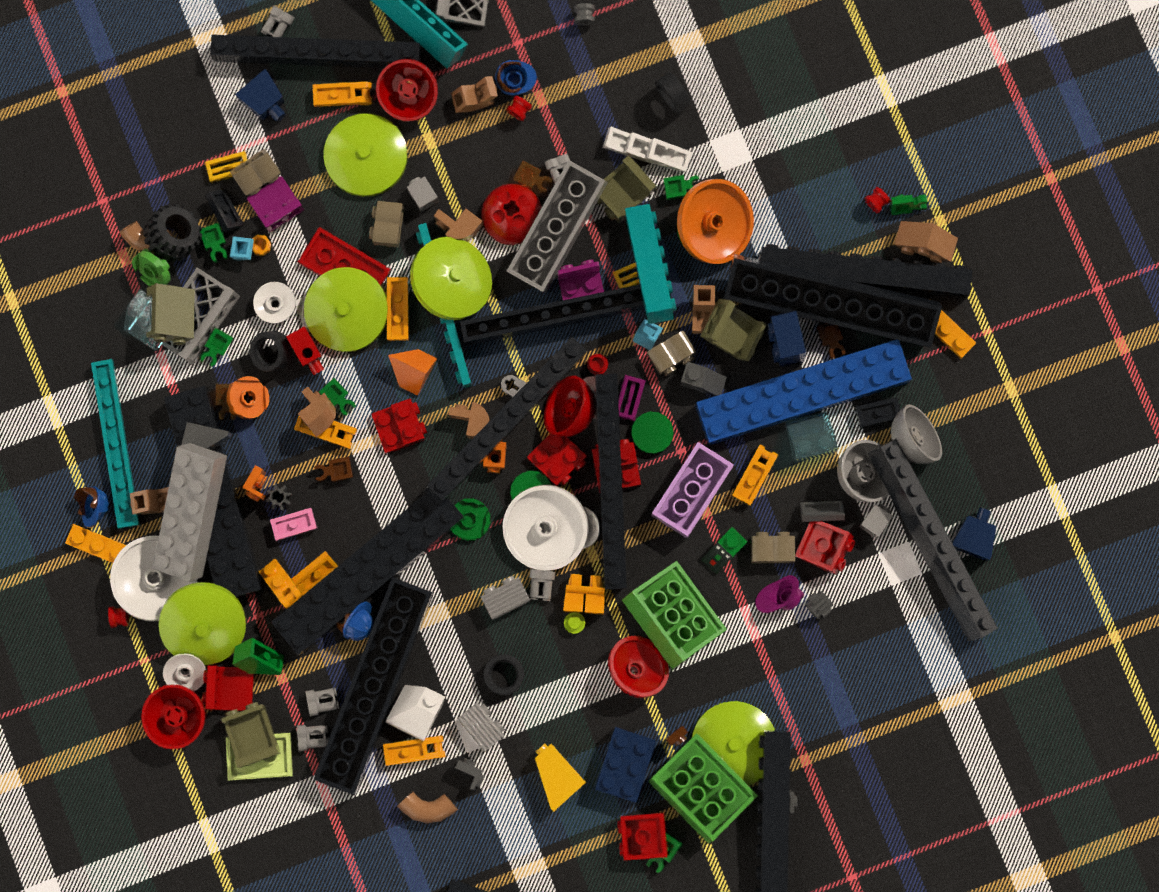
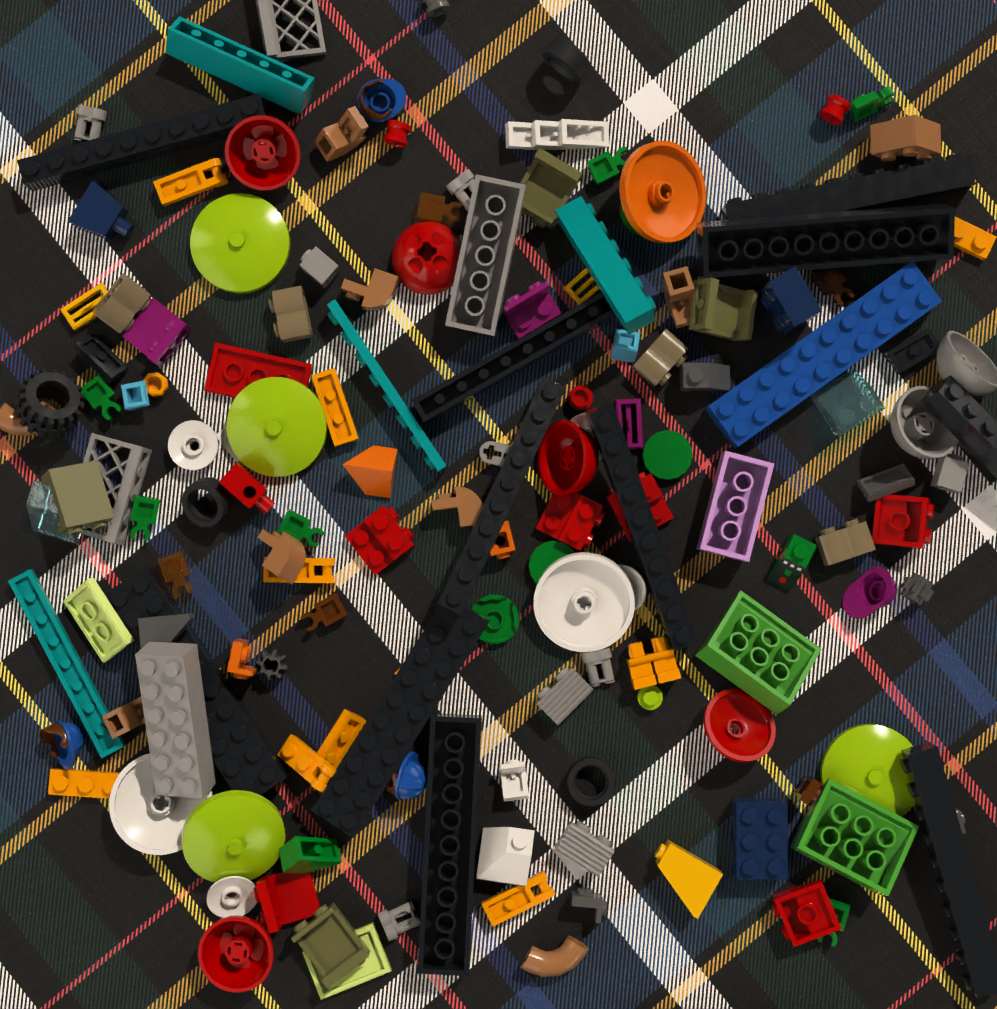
camera: 20 degrees left, 5 degrees up
red wheel [108,607,130,628] -> none
bright green plate [132,249,171,286] -> none
orange plate [227,376,269,419] -> none
bright pink plate [270,508,317,541] -> none
light grey piece [305,688,339,716] -> none
lime dish [410,237,492,320] -> none
light orange plate [732,444,778,506] -> none
none -> yellowish green tile [63,577,134,663]
none -> white bracket [500,760,529,802]

